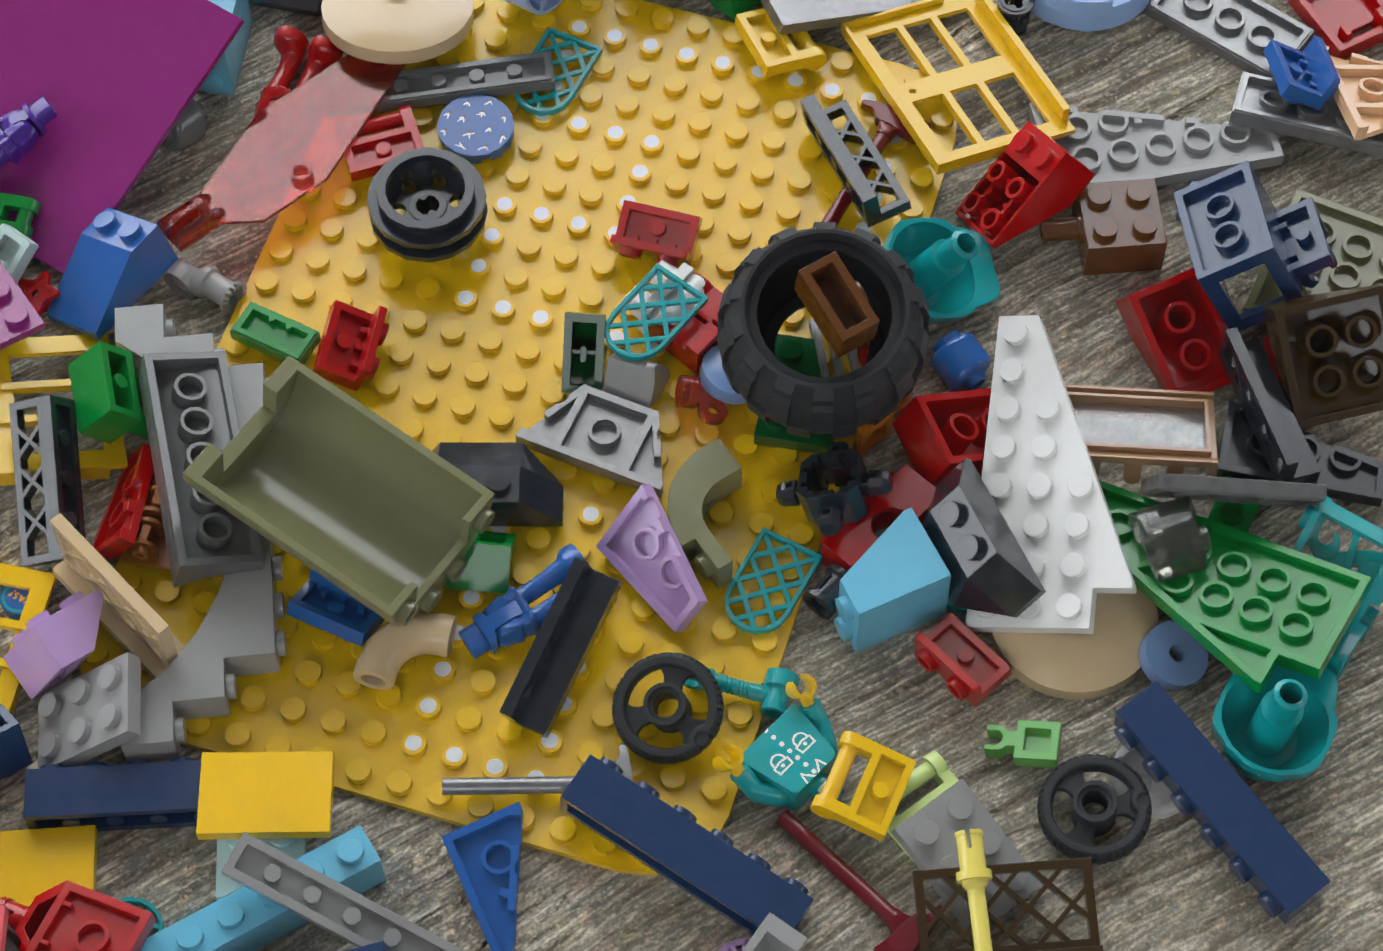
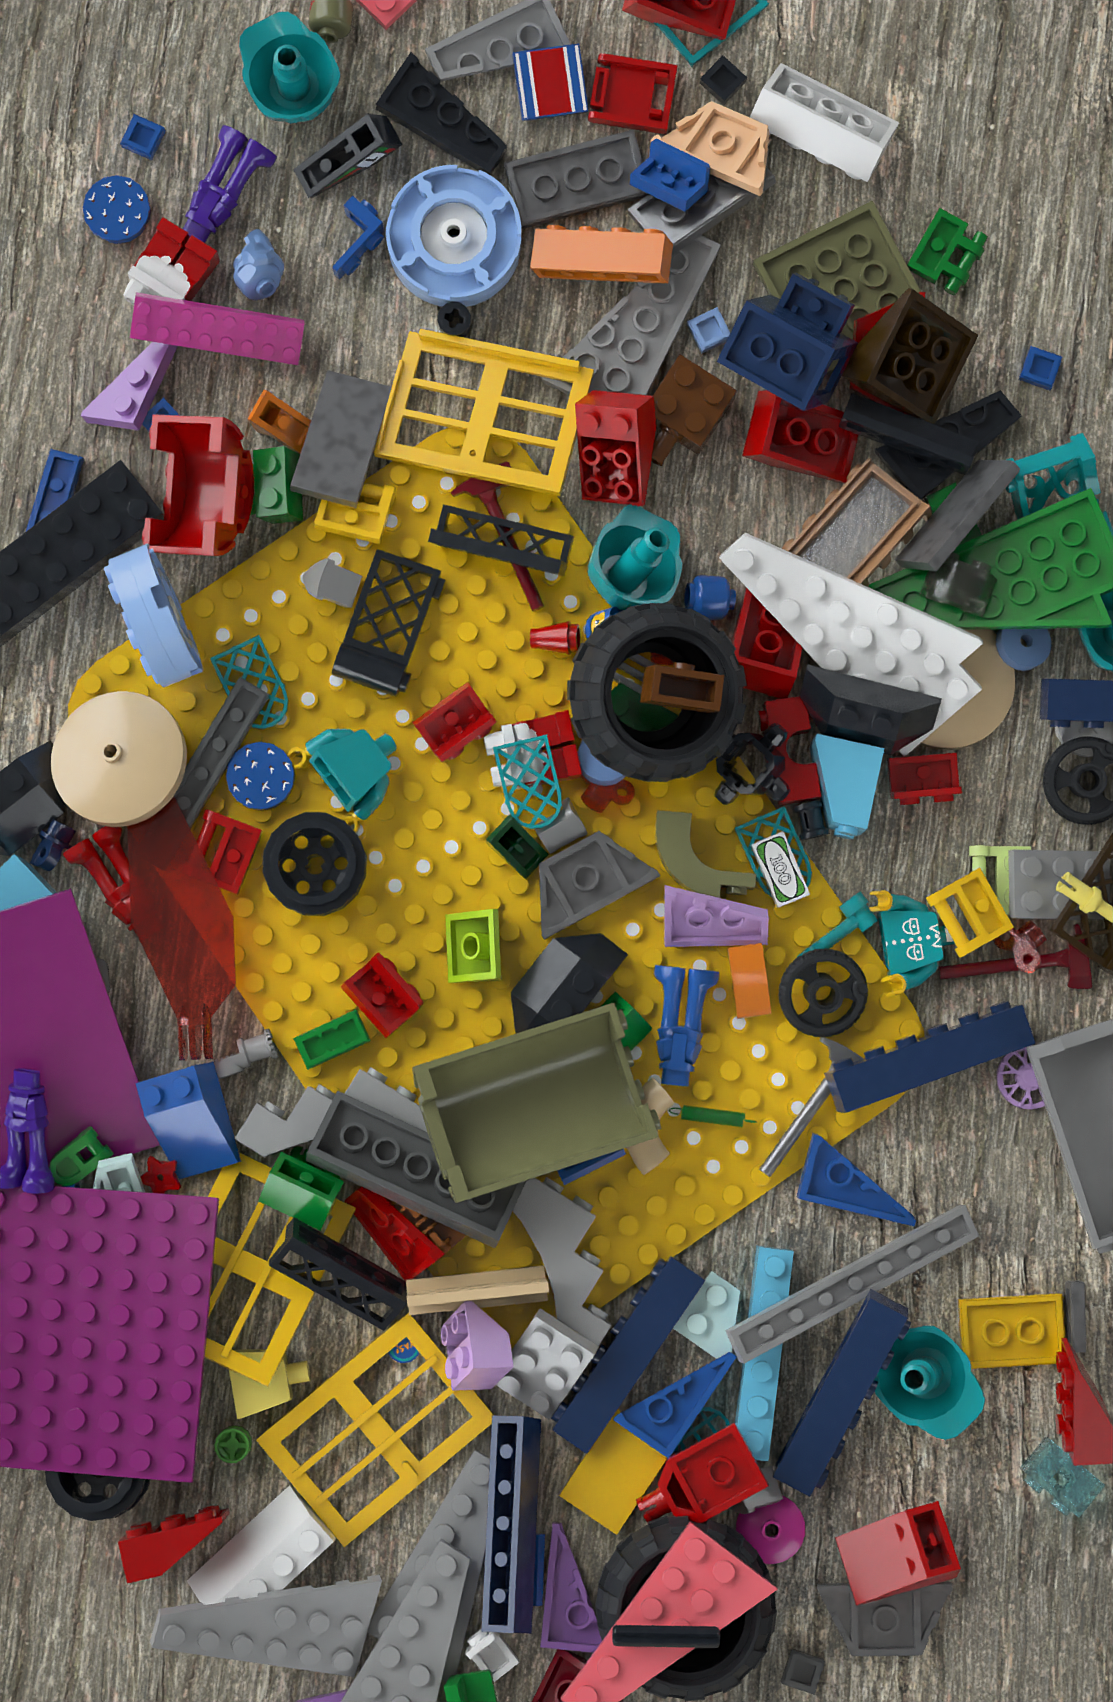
camera: 55 degrees left, 25 degrees up
yellow tile [196,751,335,840] -> none
black fence [499,556,622,738] -> none
bright green plate [984,720,1063,768] -> none
none -> dark blue piece [30,819,76,871]
none -> teal torso [288,729,397,833]
none -> light grey tile [303,558,362,608]
none -> black piece [332,549,445,697]
none -> lime slope [445,909,502,983]
none -> orange brick [530,225,673,284]
none -> blue wing [613,1352,737,1458]
none -> green piece [669,1105,757,1128]
none -> orange slope [727,943,771,1019]
none -> white tile [751,831,810,908]
none -> clear red piece [993,920,1047,973]

